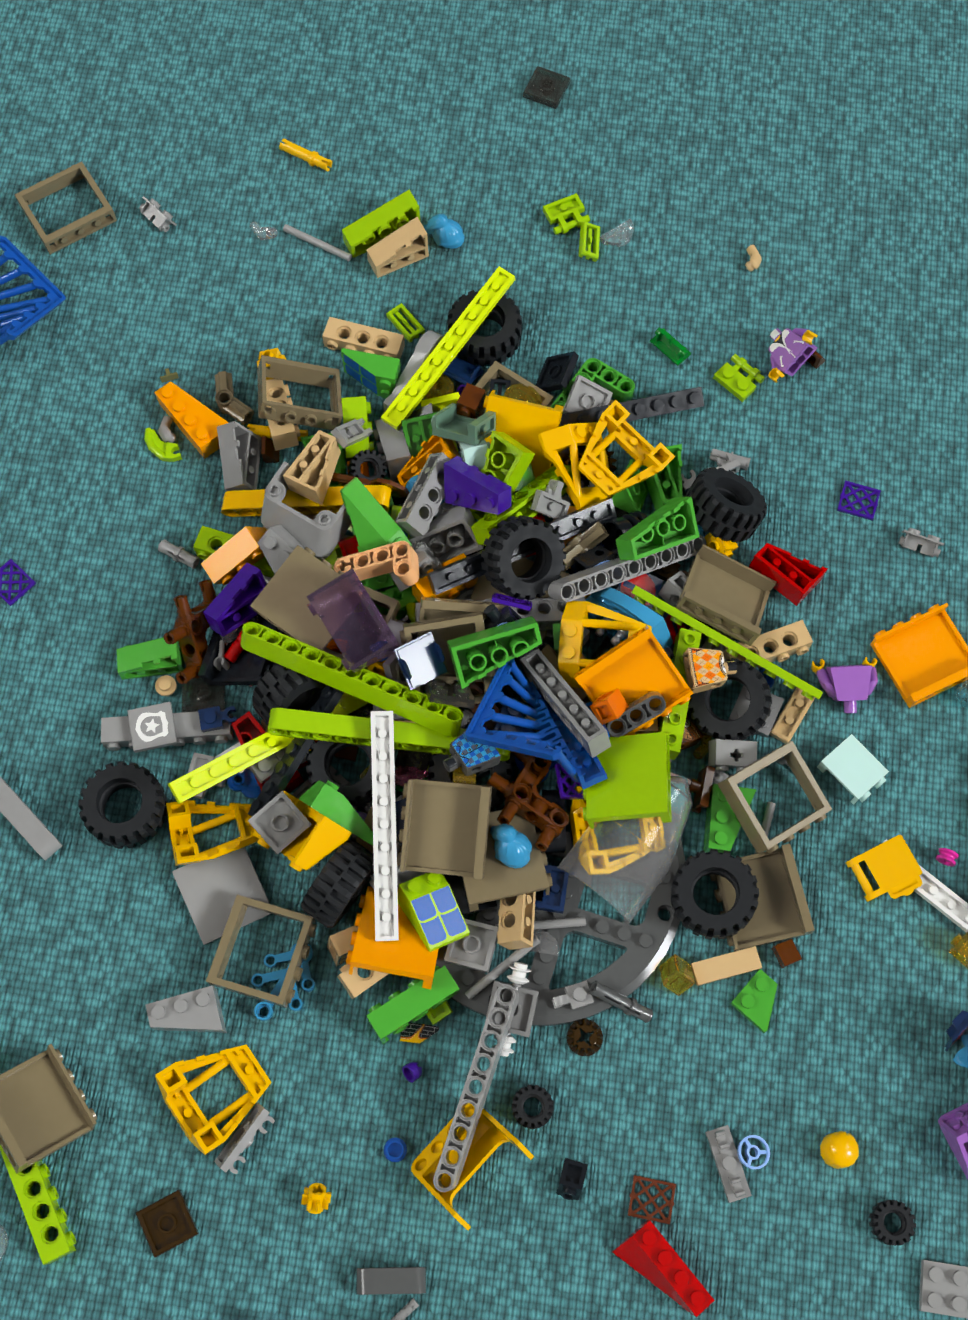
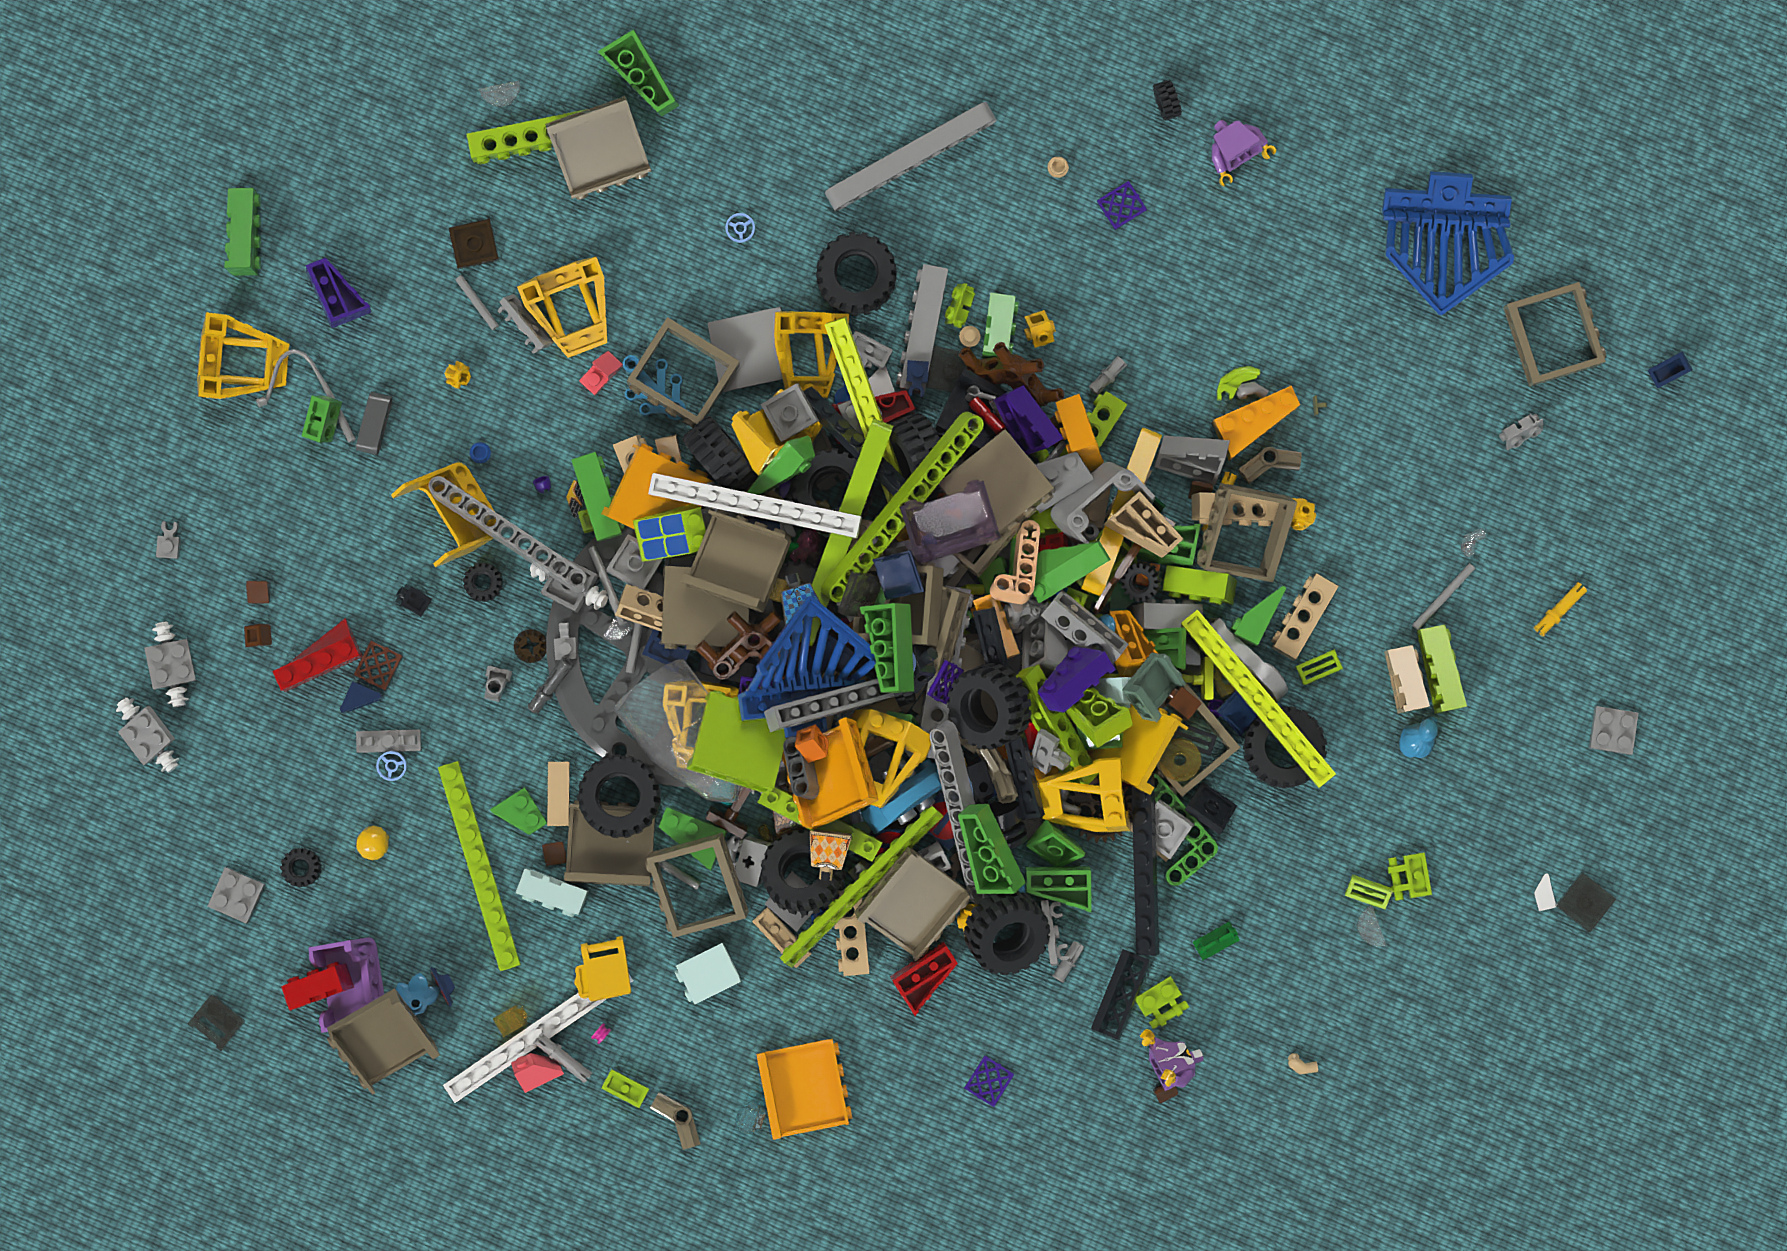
camera: 100 degrees right, 15 degrees up
light grey tile [127,702,178,753] -> none
light grey wedge [145,985,227,1033] -> none
light grey hinge [330,418,373,449] -> none
dark azure hair [490,824,532,869] -> none
yellow windscreen [577,400,675,497] -> none
clear yellow panel [659,954,695,996] -> none
medium lavender torso [811,657,878,713] -> none
light grey hinge [898,528,944,558] -> none
none -> dark blue slope [340,681,385,714]
none -> lime plate [438,761,521,971]
none -> light grey bar [455,275,499,330]
none -> light grey plate [484,666,512,702]
none -> light aqua wedge [516,869,589,918]
none -> coral slope [579,351,623,396]
none -> light blue piece [725,213,755,243]
none -> lime hinge [944,283,975,328]
none -> yellow brick [1024,310,1056,348]
none -> black fence [1091,949,1151,1040]
none -> white sticker [1534,874,1557,911]
none -> light grey plate [1589,706,1639,755]
none -> dark blue slope [1648,351,1693,389]

